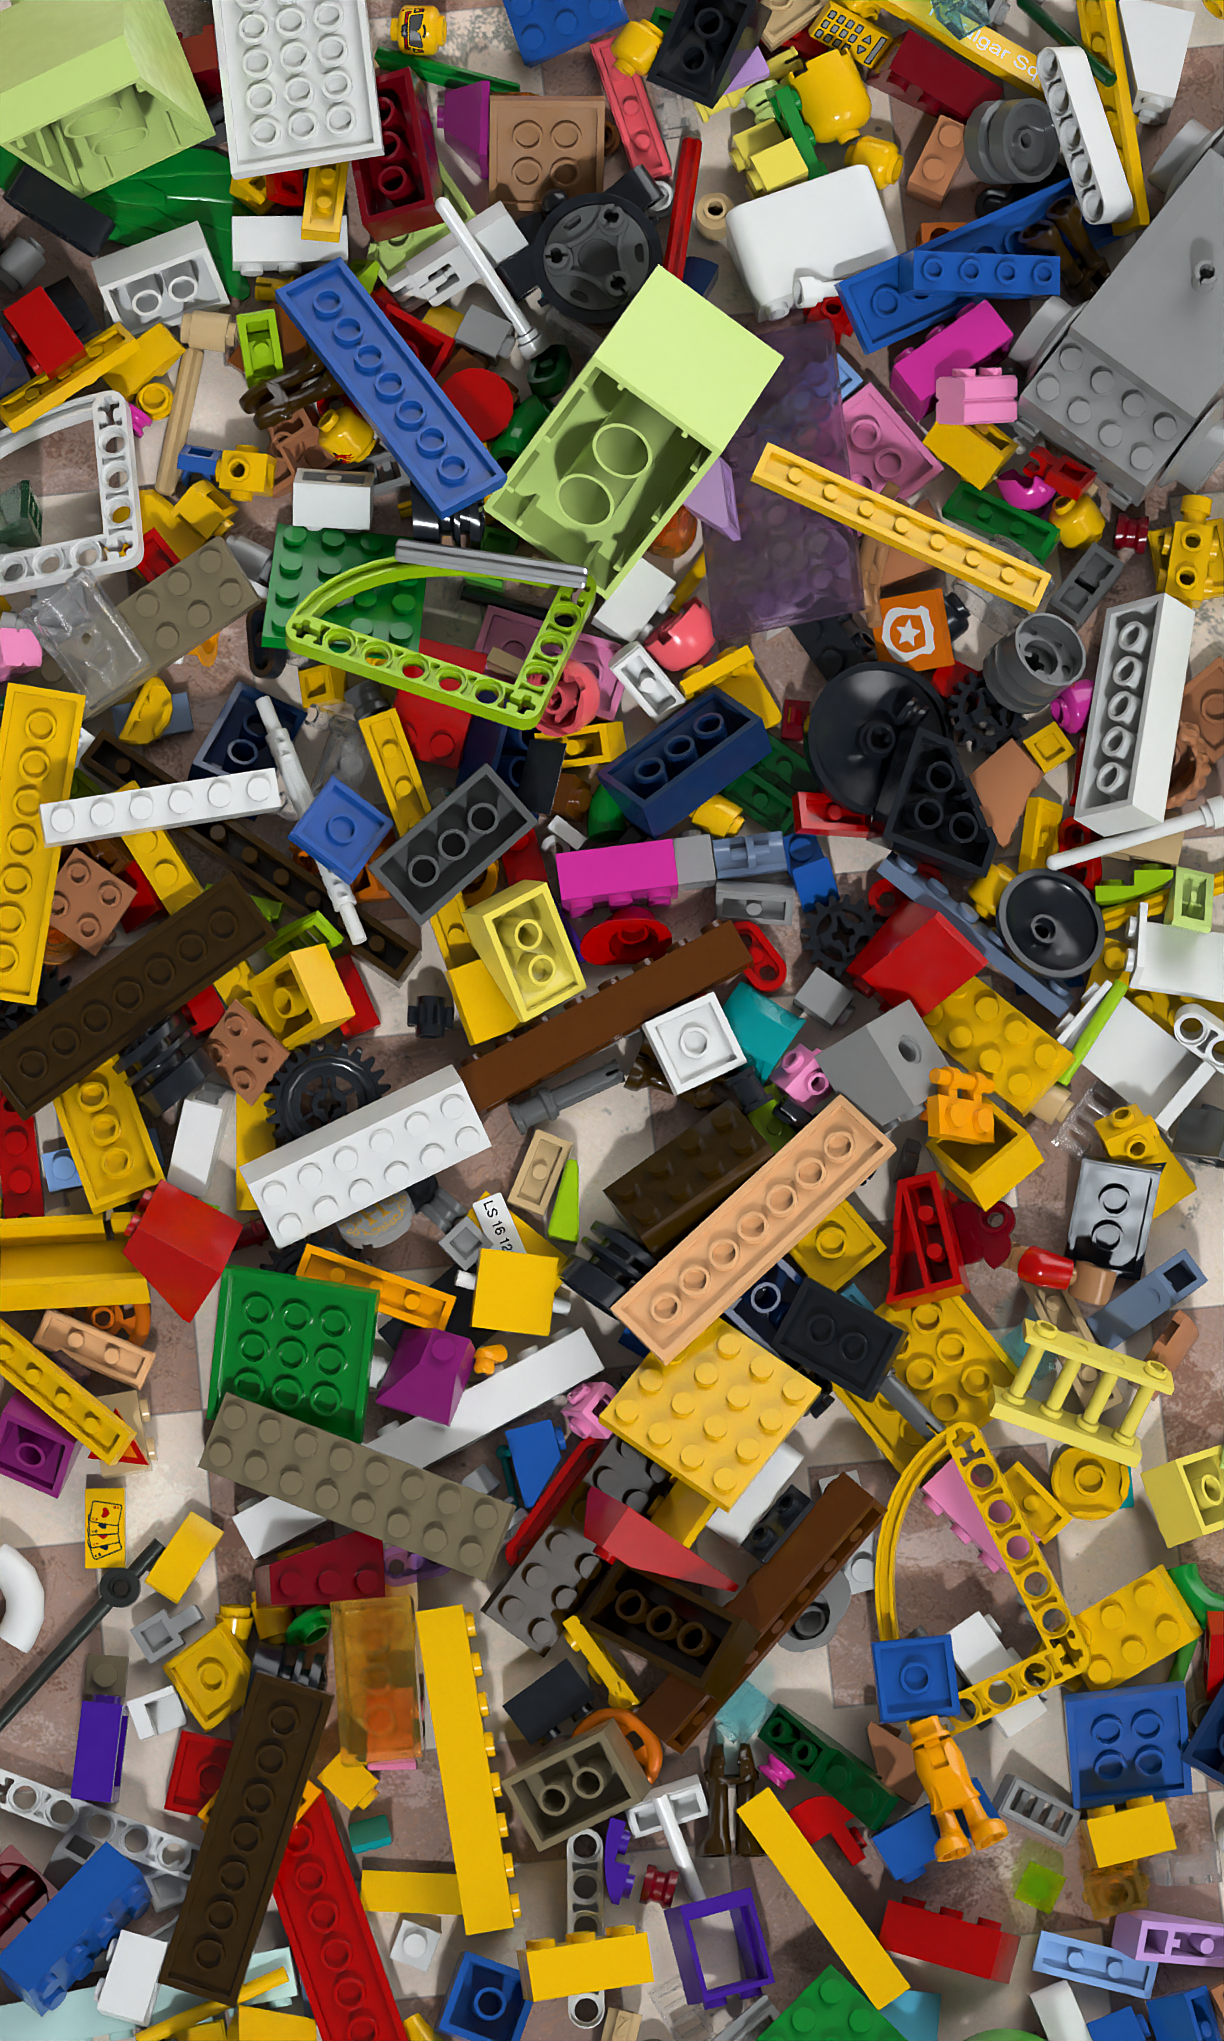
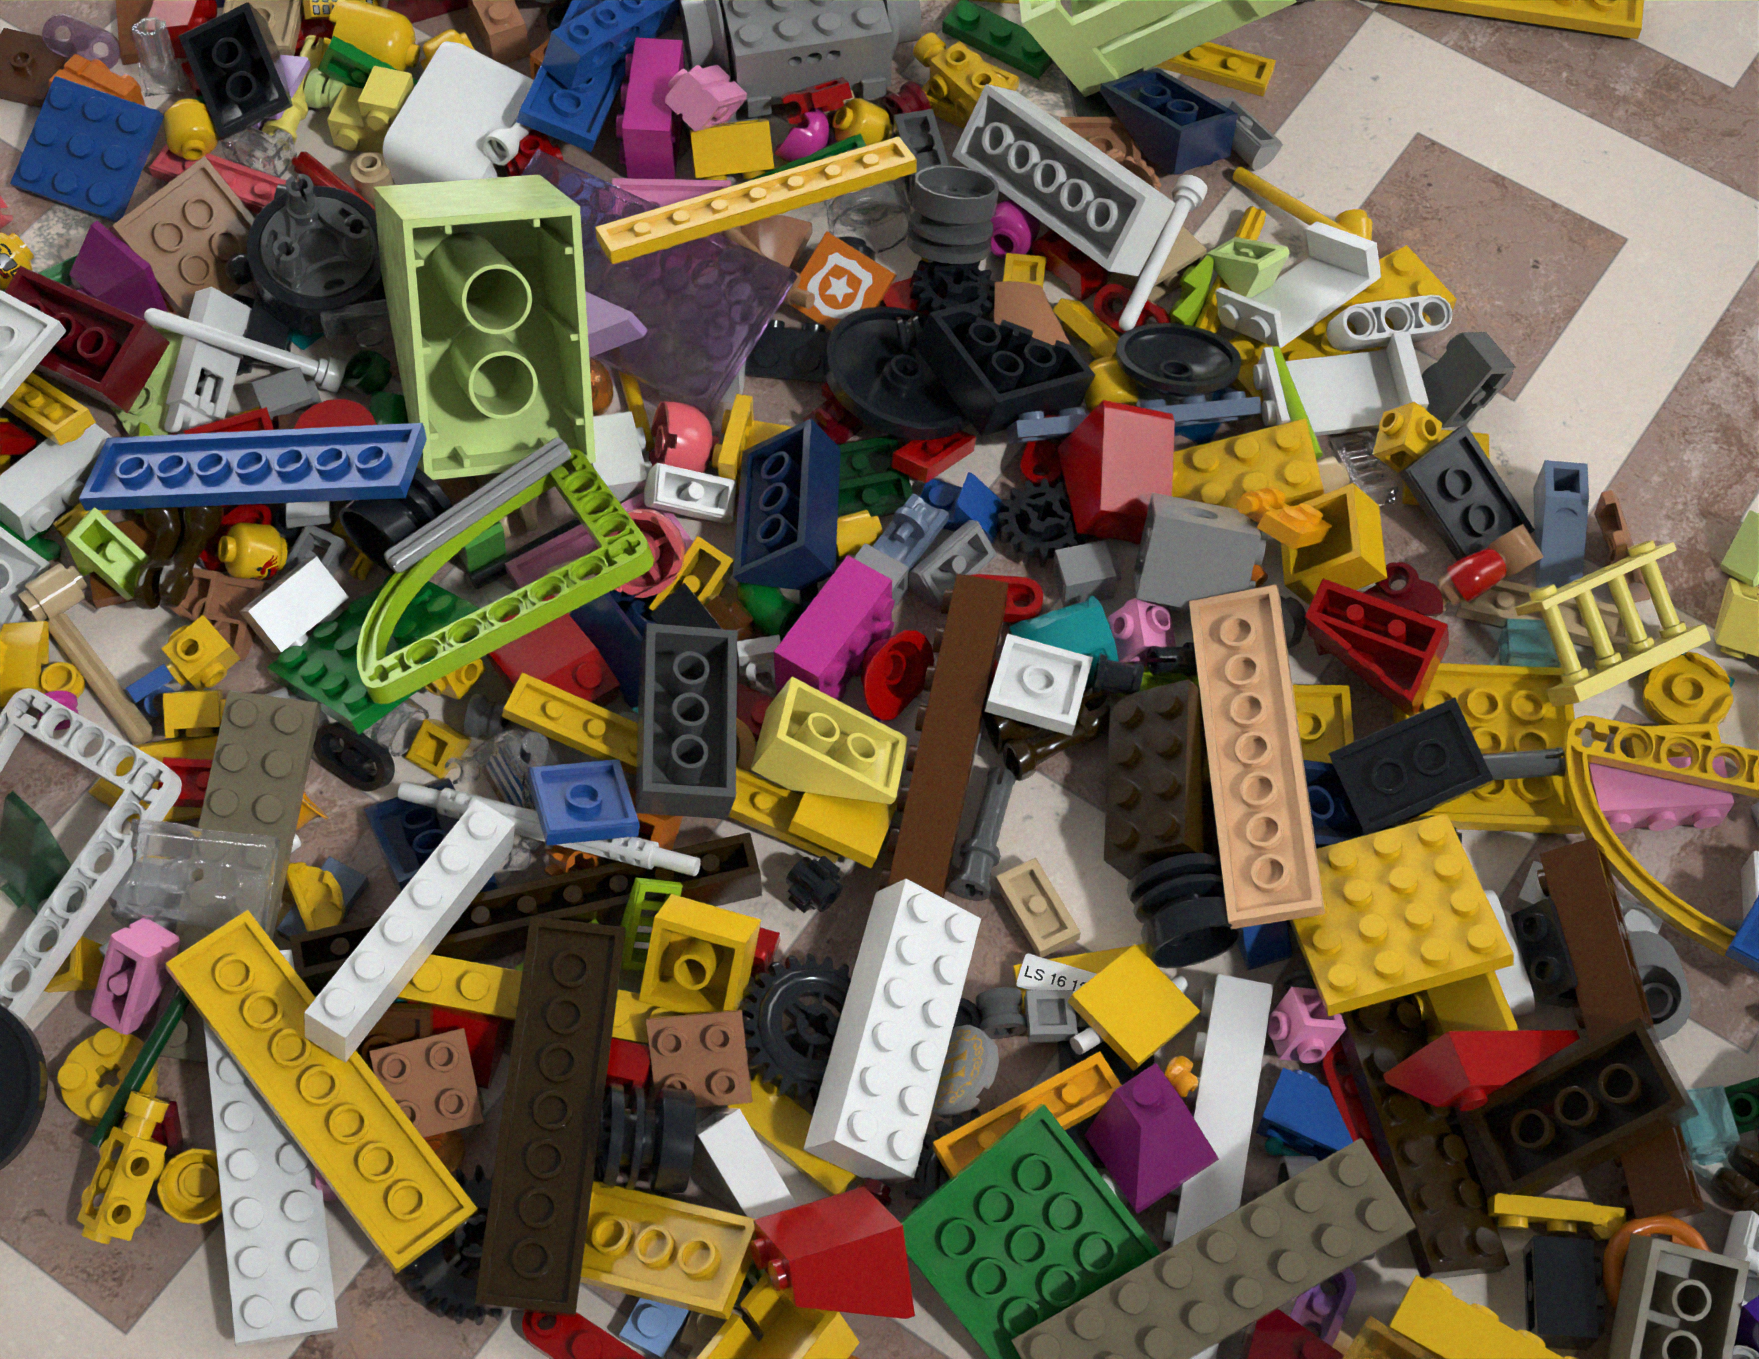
camera: 50 degrees left, 20 degrees down
lime slope [547,1159,579,1246] -> none

